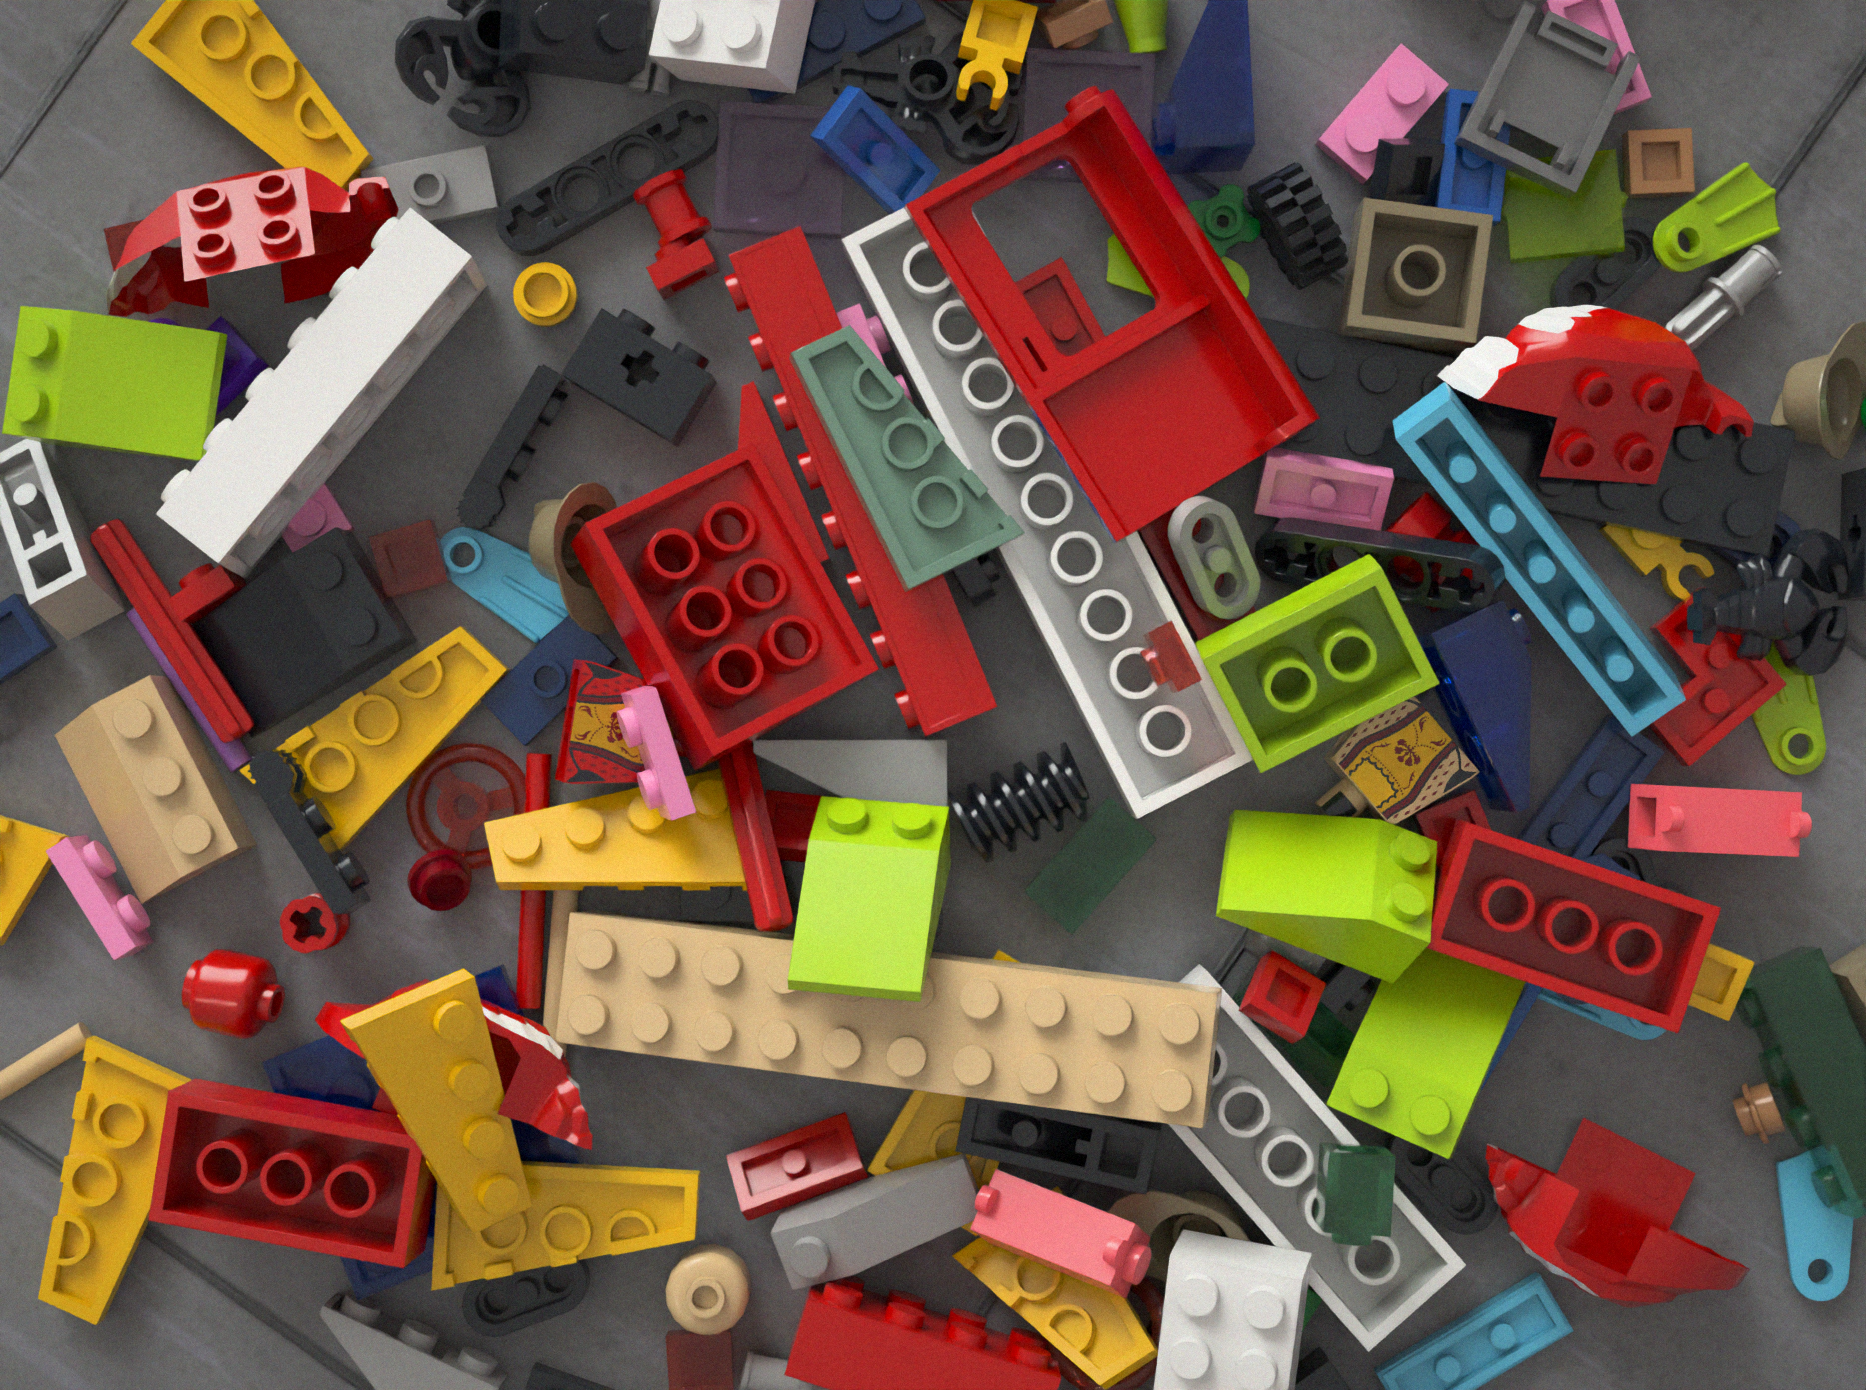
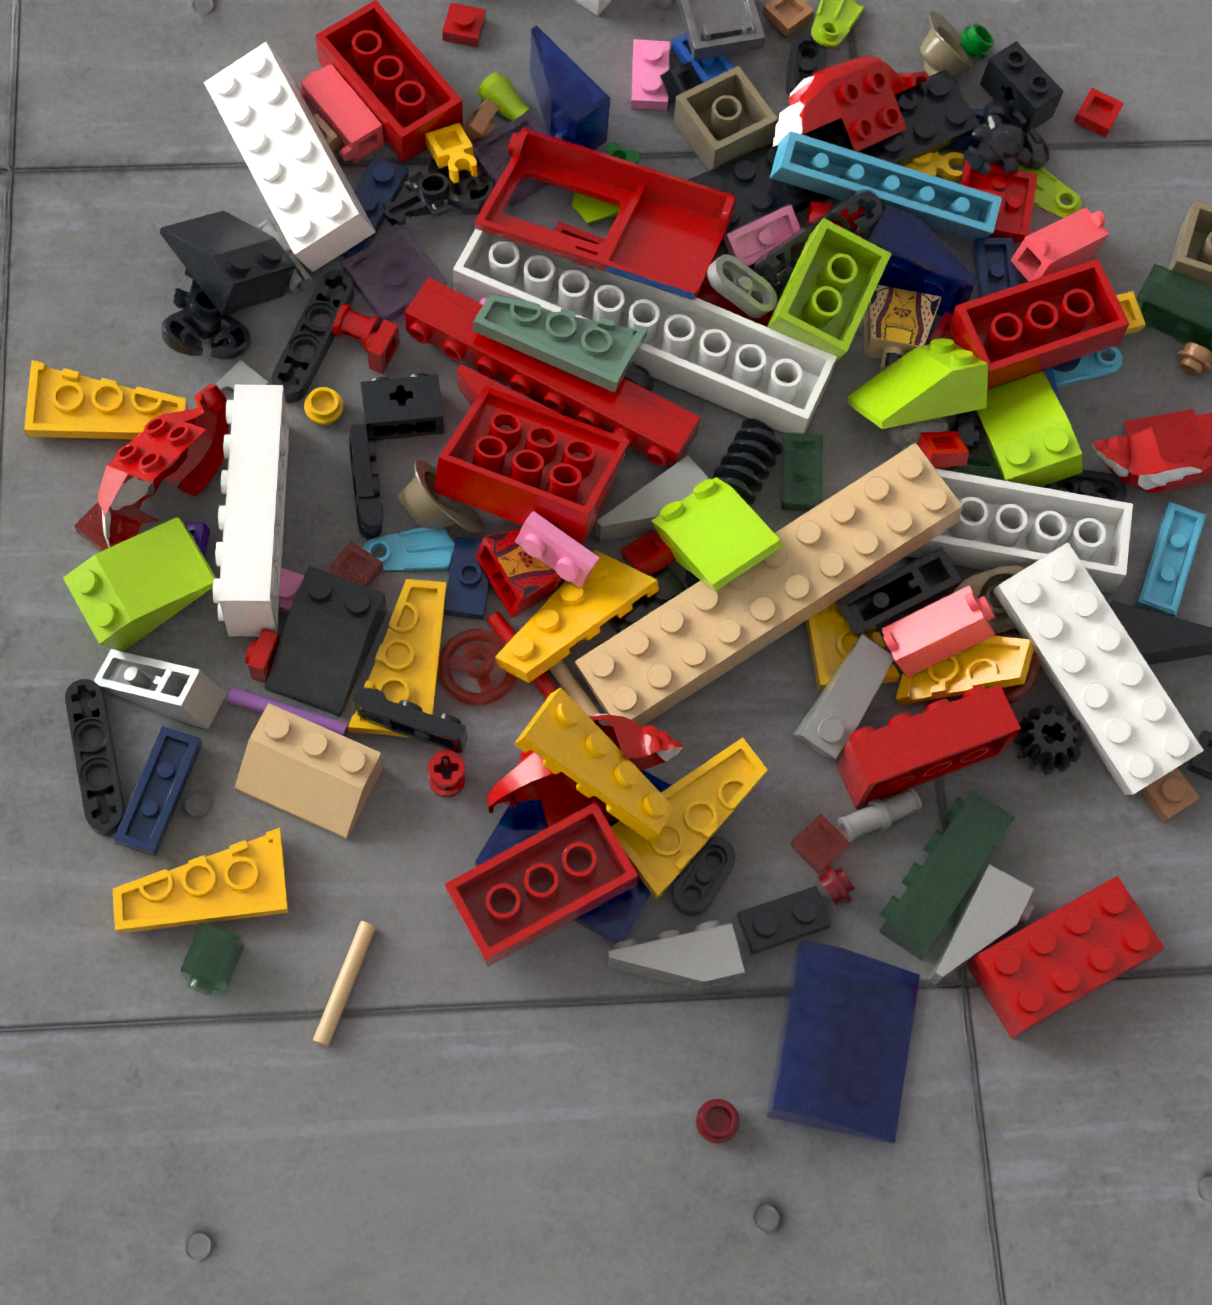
camera: 45 degrees left, 20 degrees down
yellow wing [38,1035,192,1325] -> none
bright pink plate [46,835,154,960] -> none
red axle [90,519,254,744] -> none
red head [182,949,285,1039] -> none
dark red plate [407,849,472,911] -> none
tan head [665,1244,752,1335] -> none
red axle [717,742,794,933] -> none
red plate [726,1112,868,1221] -> none
blue plate [810,85,940,215] -> none
clear red plate [1140,620,1202,693] -> none
black tyre [1247,162,1348,290] -> none
clear green brick [1315,1142,1396,1246] -> none
clear neon green piece [1501,149,1627,264] -> none
light grey axle [1665,245,1782,350] -> none

